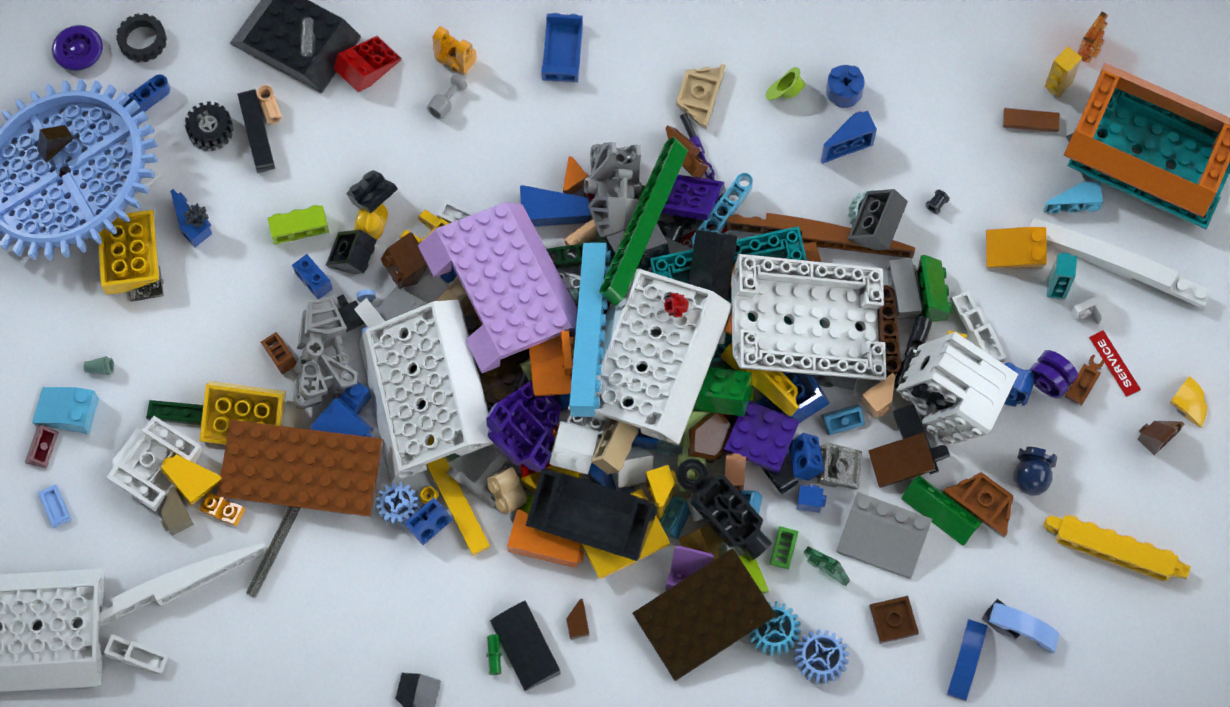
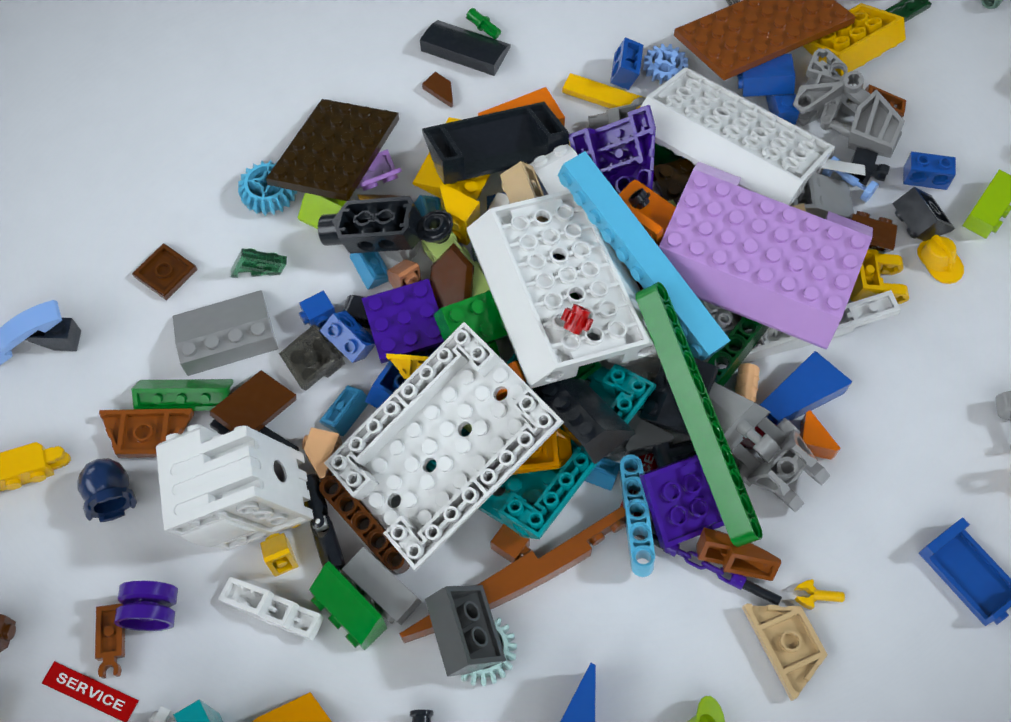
camera: 140 degrees right, 5 degrees down
black plate [346,170,398,213] -> none
yellow plate [419,486,439,504] -> none
tan brick [487,467,527,513] -> none
bright green slope [770,526,799,570] -> none
light blue gear [795,629,849,684] -> none
blue slope [947,619,988,701] -> none
blue brick [1004,363,1035,407] -> none
none -> black plate [628,188,650,210]
none -> yellow bar [794,579,845,610]

